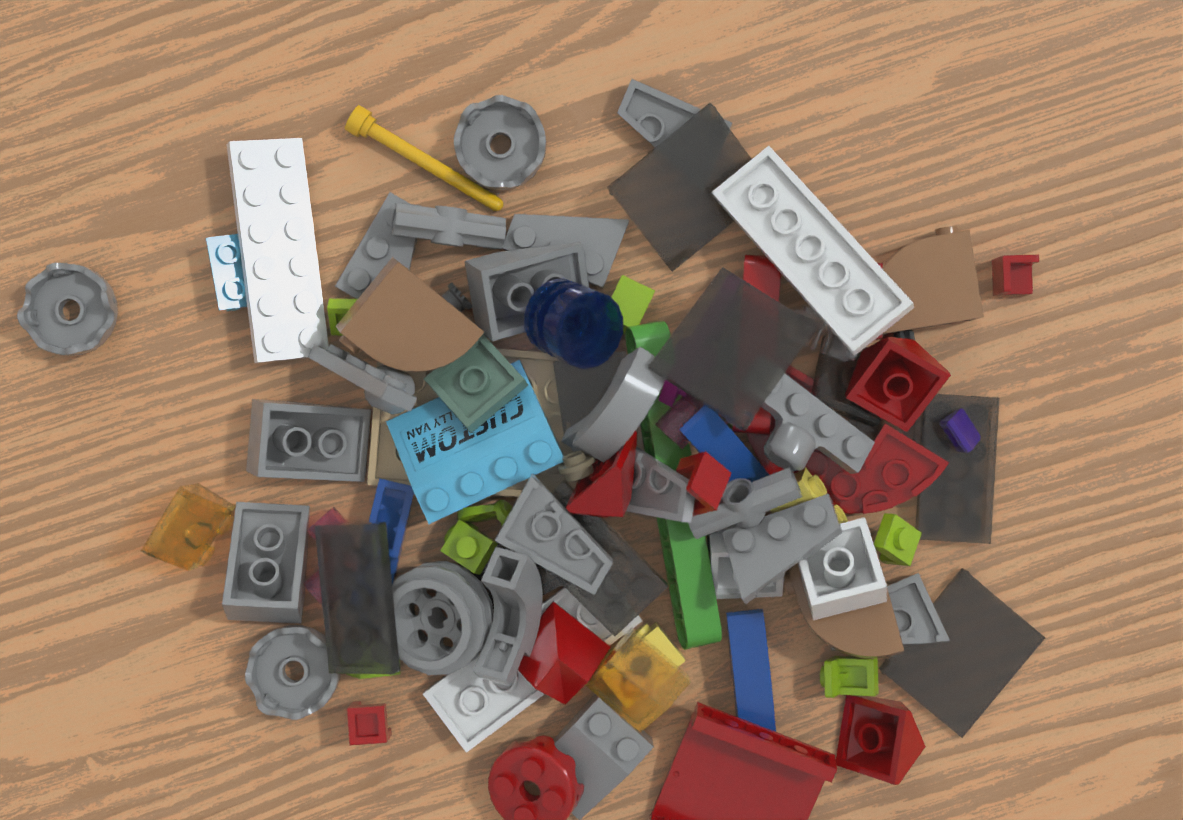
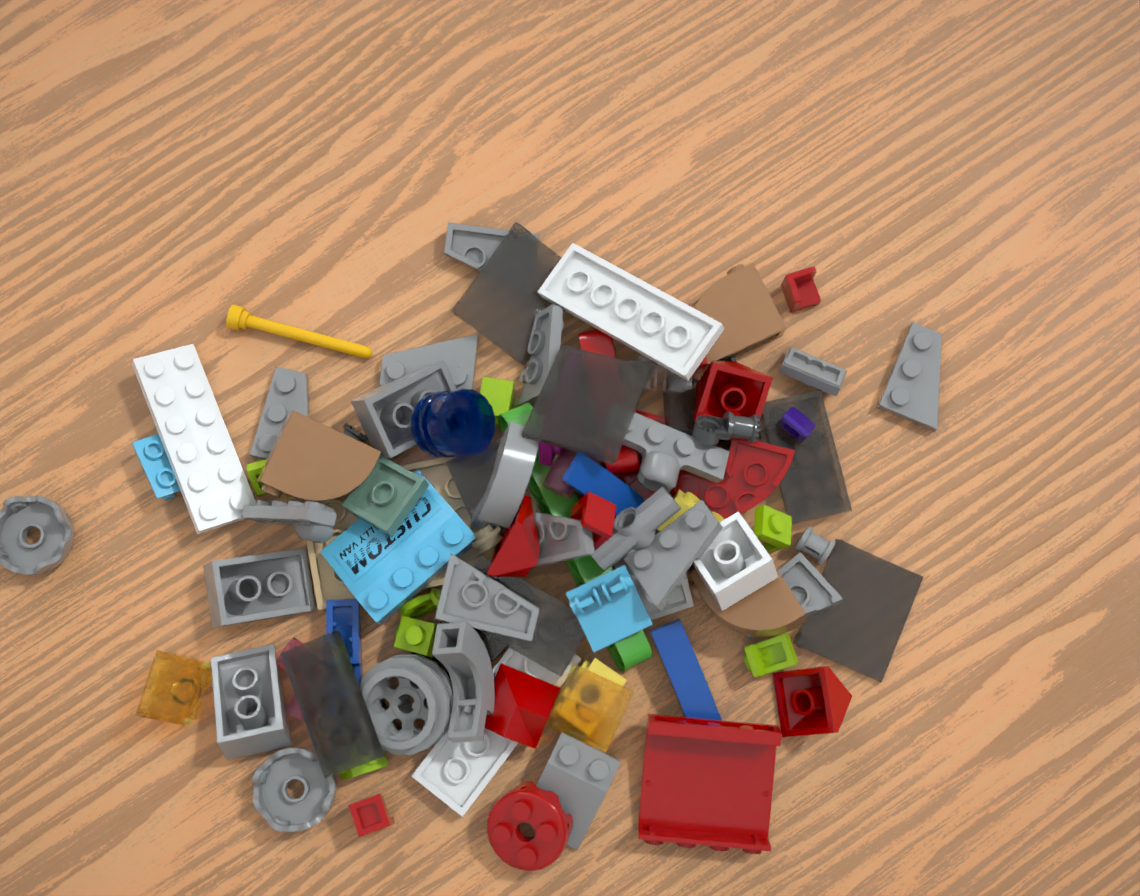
camera: 10 degrees left, 10 degrees down
light grey piece [392,203,506,249] -> none
light grey plate [454,95,547,190] -> none
none -> light grey wing [512,304,564,408]
none -> medium azure hinge [566,565,653,652]
none -> dark grey connector [692,411,760,445]
none -> light grey plate [779,347,847,397]
none -> light grey bush [794,525,836,566]
none -> light grey wing [877,322,942,432]

